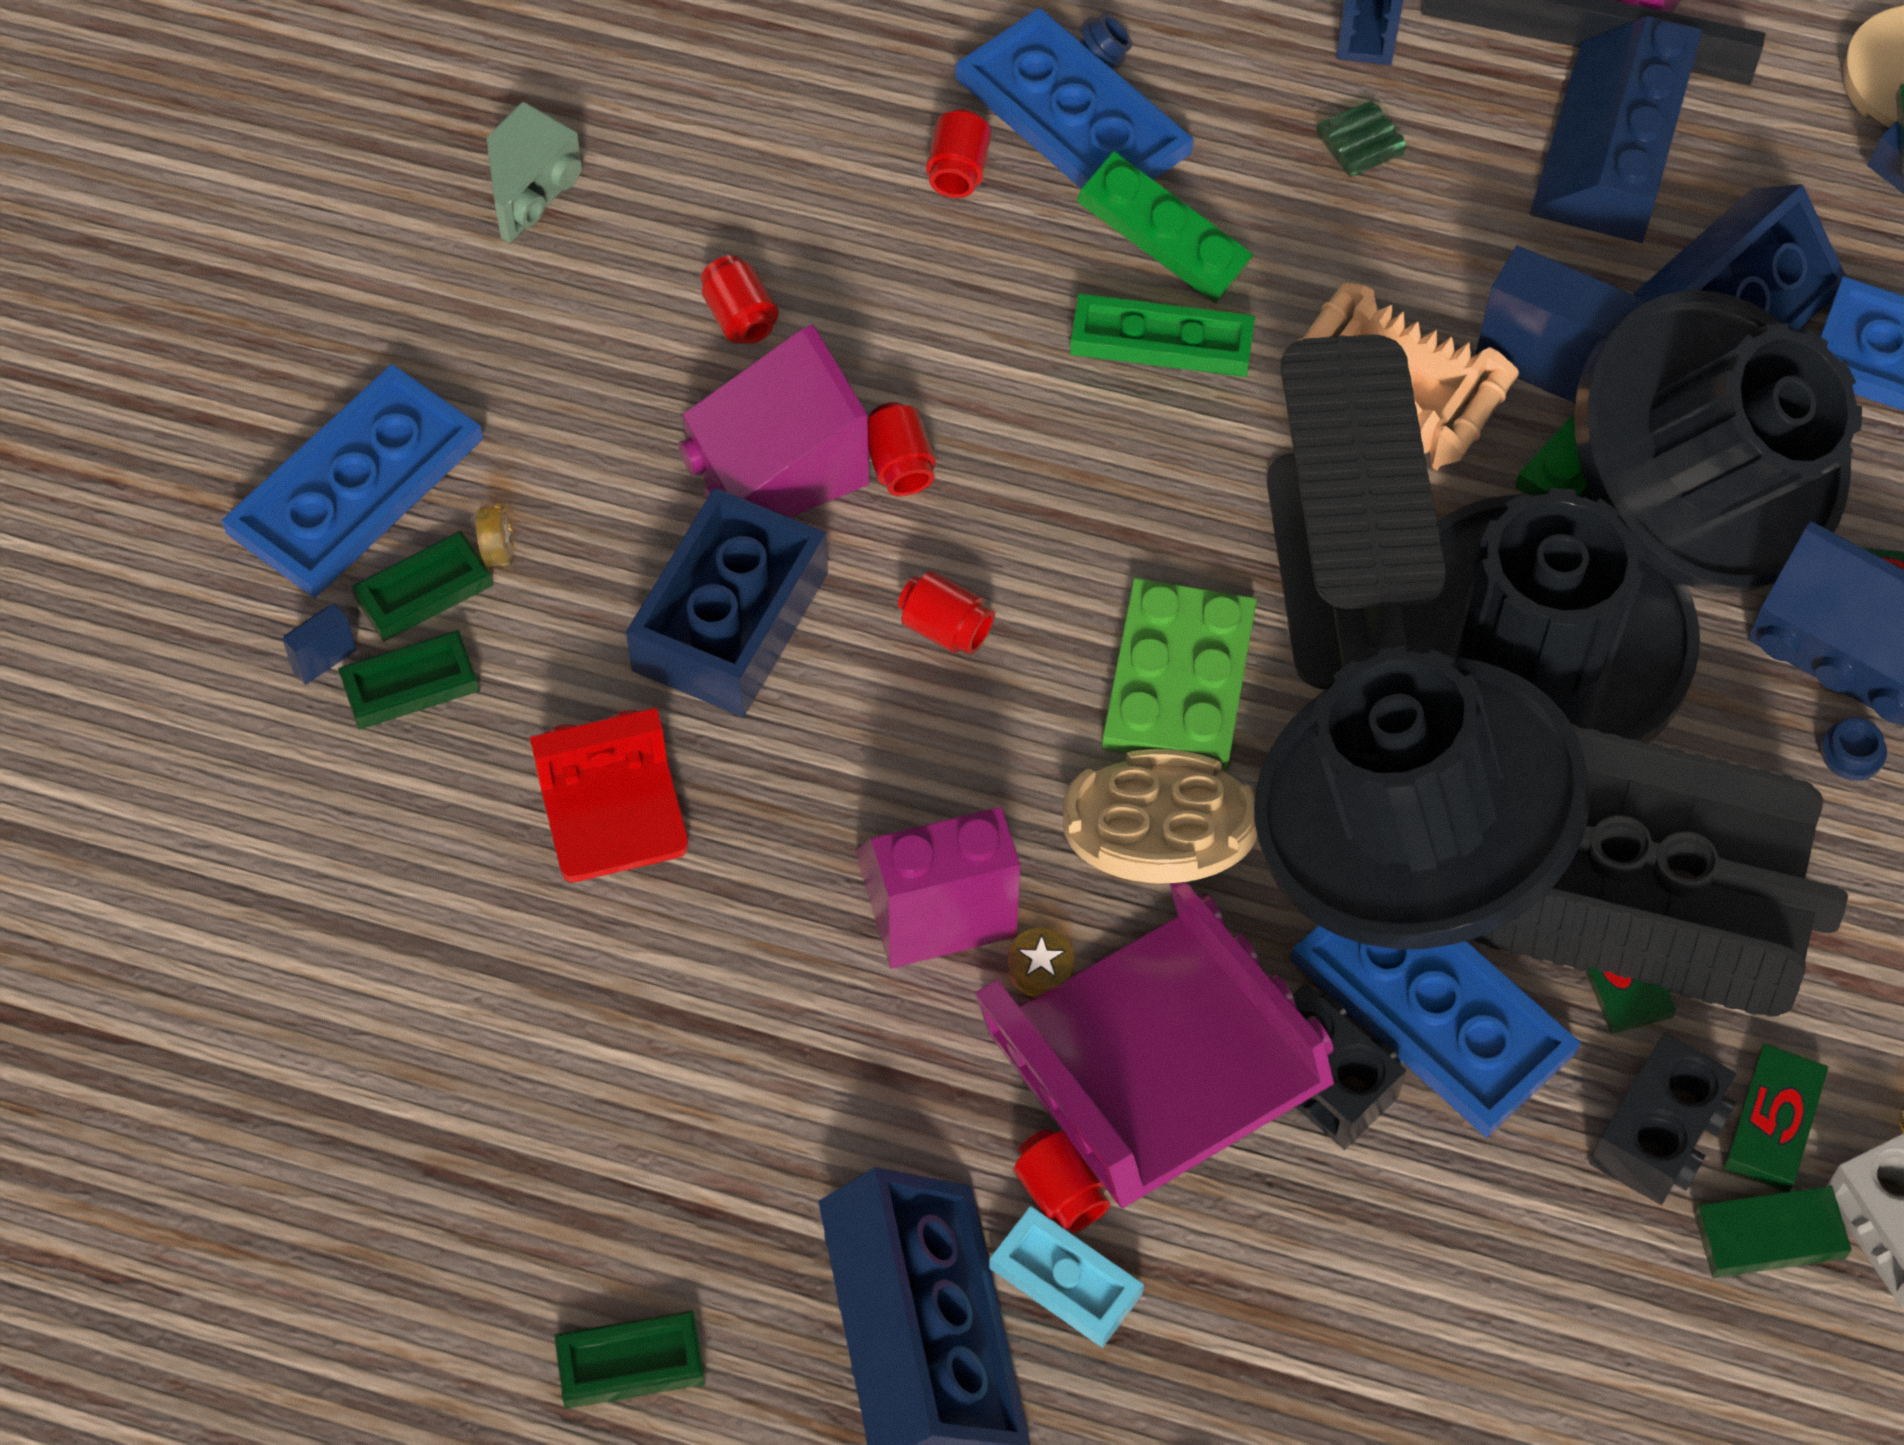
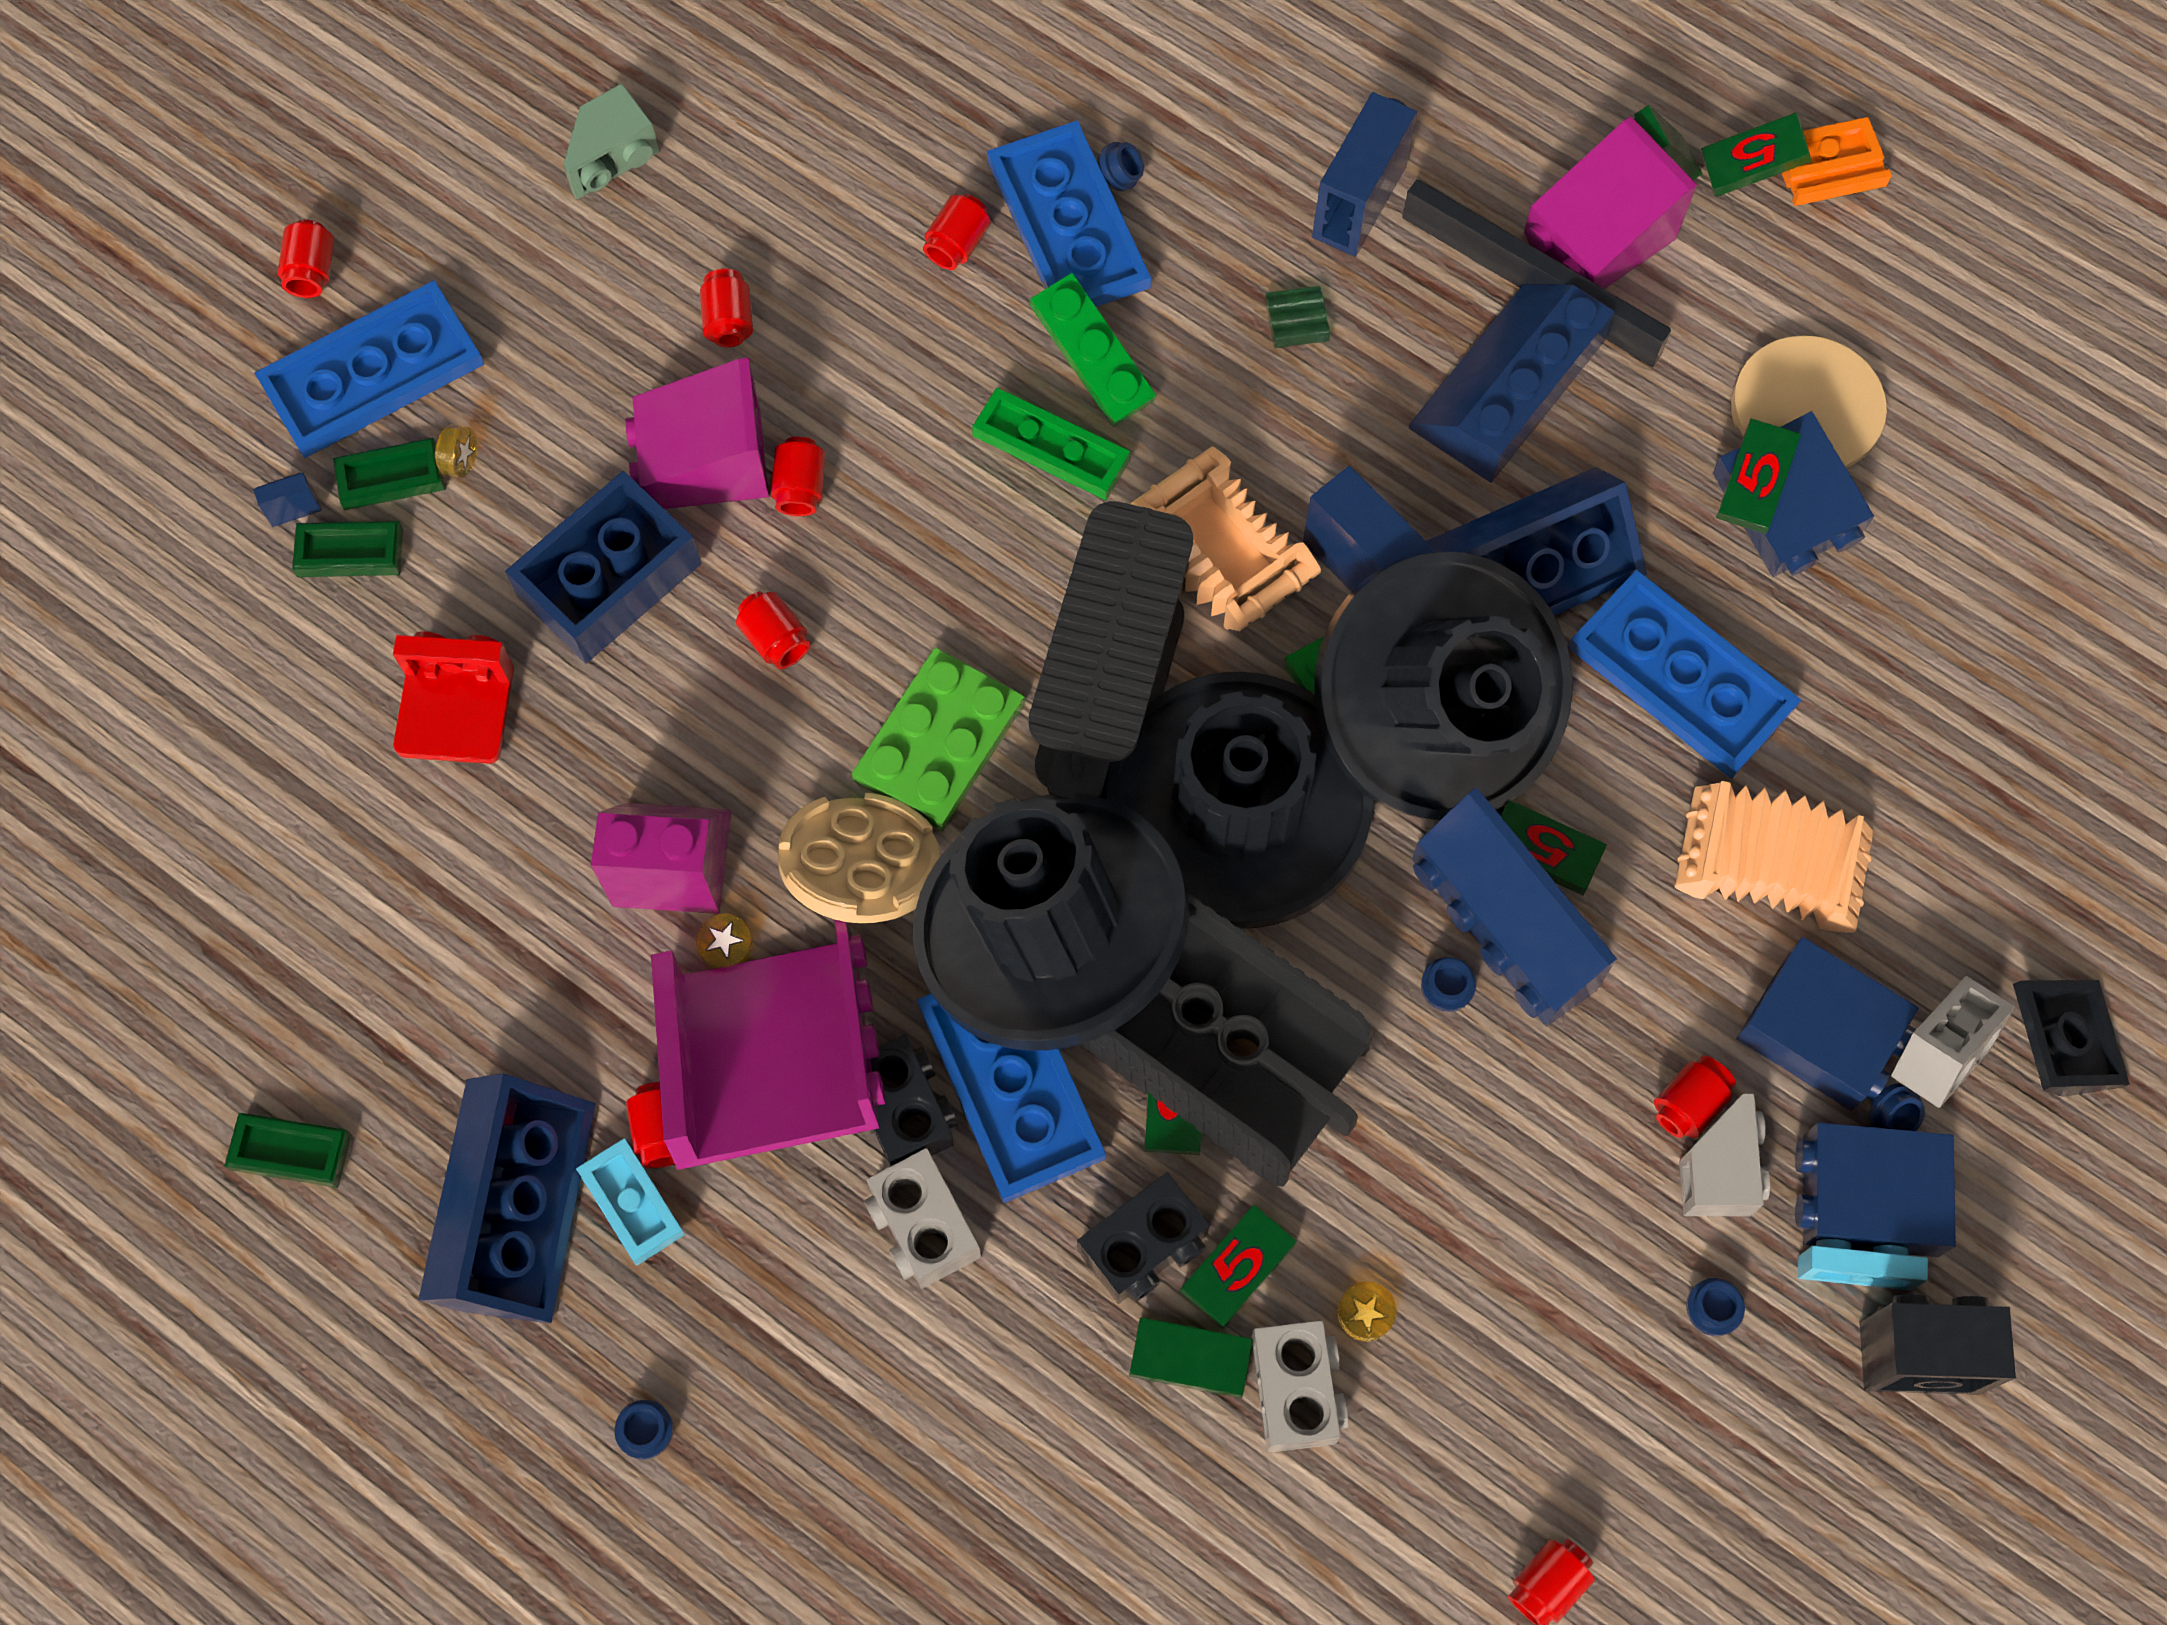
camera: 20 degrees right, 10 degrees up
none -> red brick [278,219,334,298]
none -> light grey brick [863,1148,981,1289]

